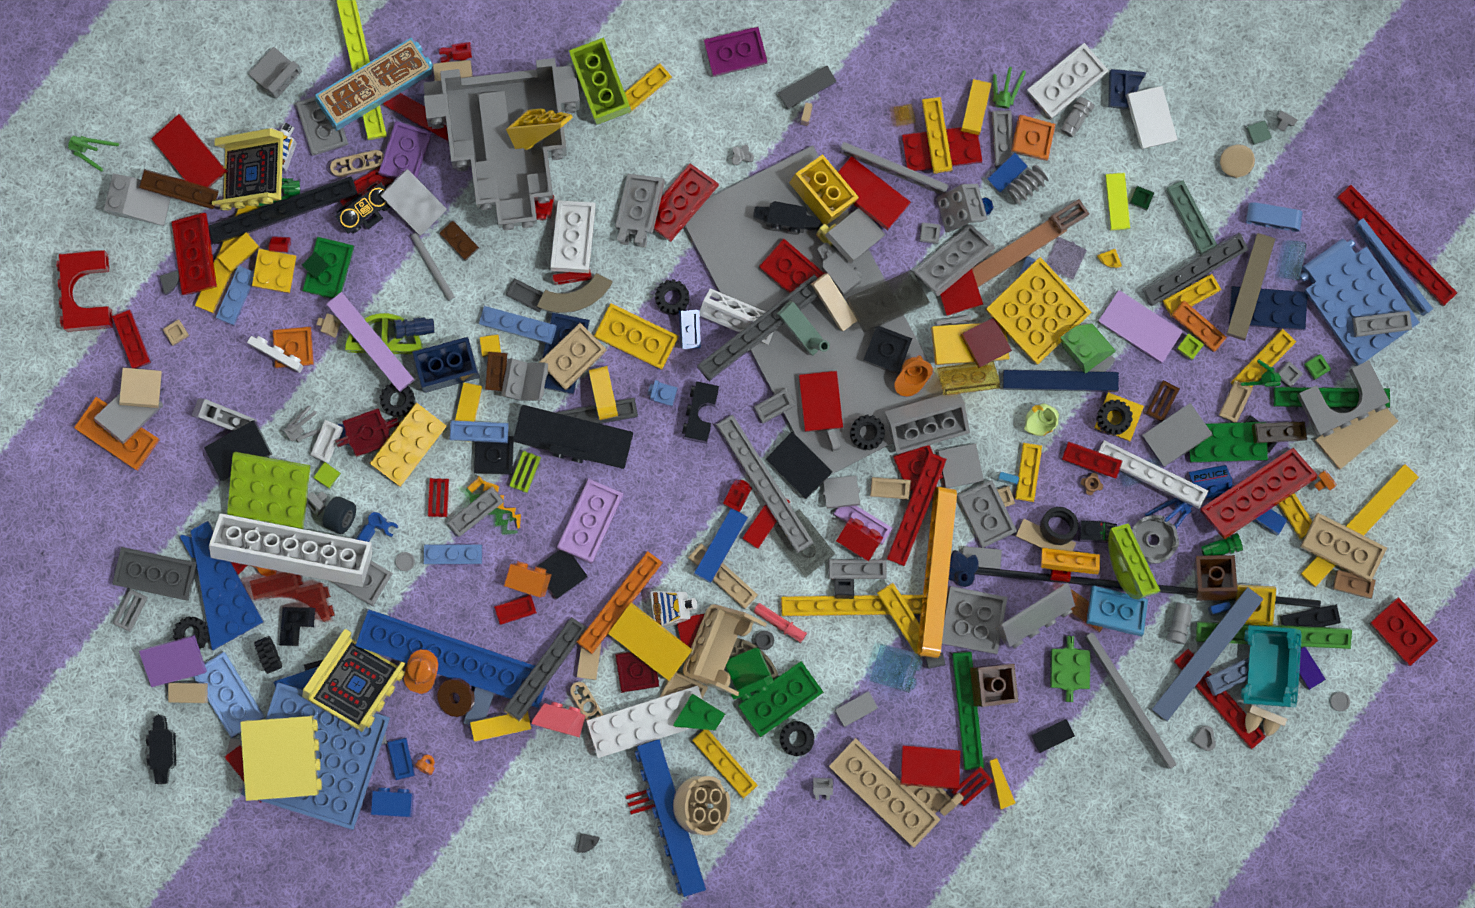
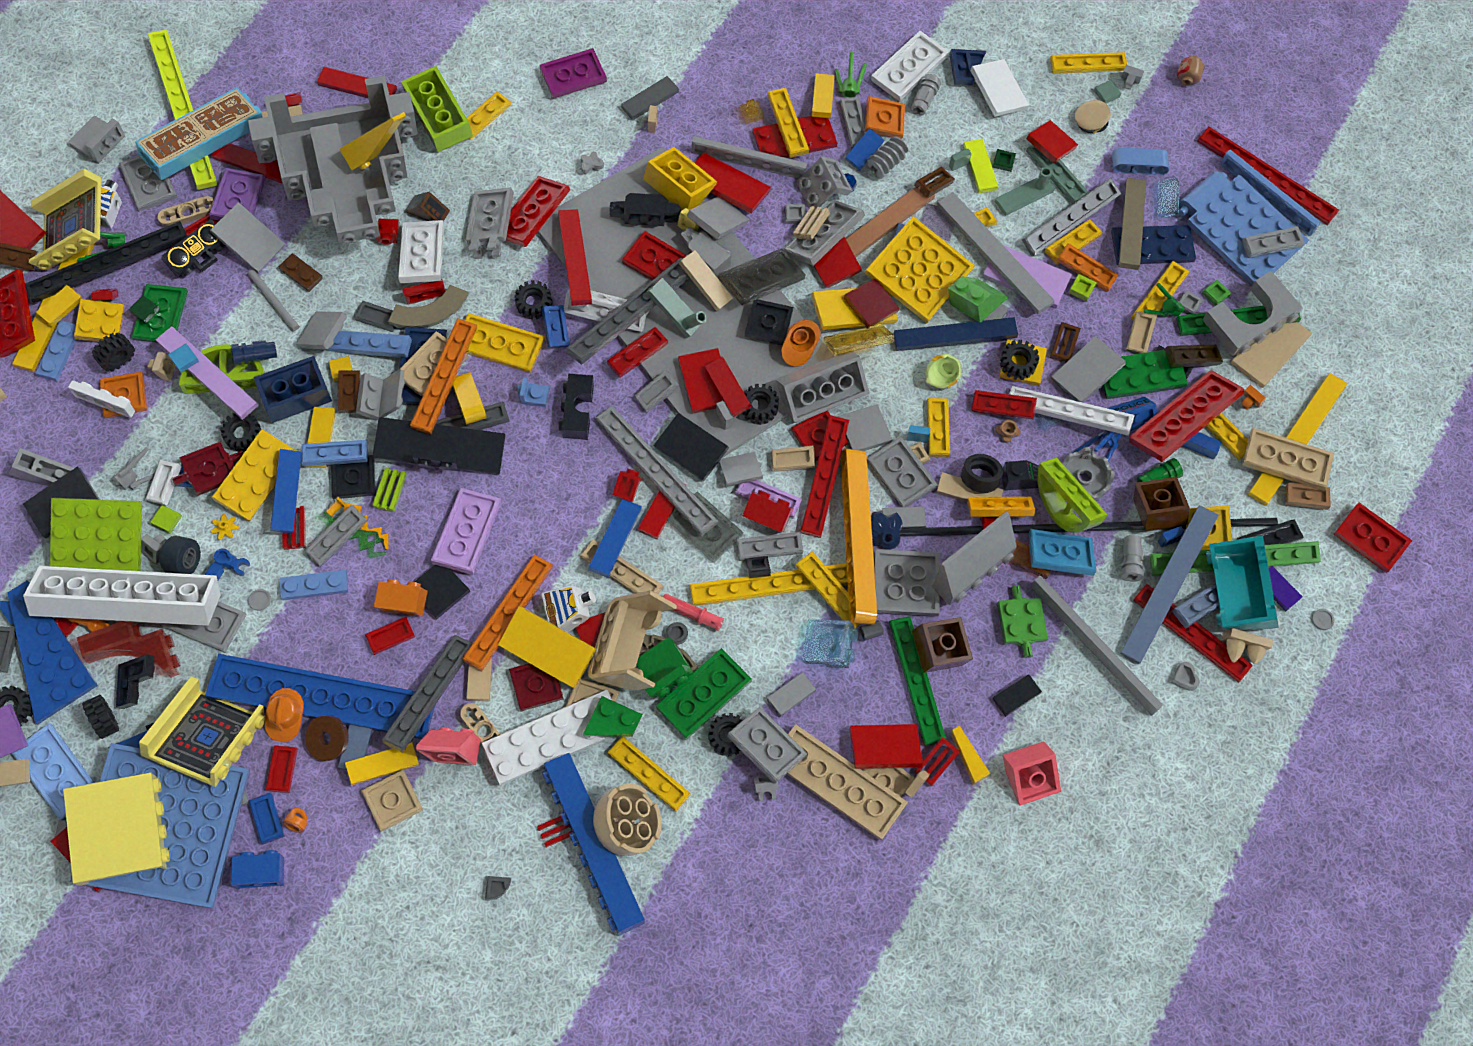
camera: 10 degrees left, 15 degrees down
none -> black tyre [92,333,135,372]
none -> dark azure tile [168,343,199,372]
none -> yellow plant [211,514,239,540]
none -> red tile [265,745,298,793]
none -> blue tile [270,449,302,534]
none -> light grey tile [296,311,347,349]
none -> red tile [317,67,397,98]
none -> tan tile [361,770,423,832]
none -> reddish brown slope [405,192,450,222]
none -> orange tile [410,318,477,435]
none -> red tile [558,209,592,306]
none -> red tile [607,327,668,378]
none -> red tile [705,356,752,417]
none -> light grey tile [727,707,807,784]
none -> tan tile [793,206,830,240]
none -> light grey tile [937,192,1055,314]
none -> sand green tile [949,149,972,171]
none -> sand green piece [995,167,1055,216]
none -> coral slope [1003,741,1061,806]
none -> red tile [1026,120,1078,164]
none -> yellow tile [1050,52,1127,74]
none -> medium nougat head [1177,56,1205,86]

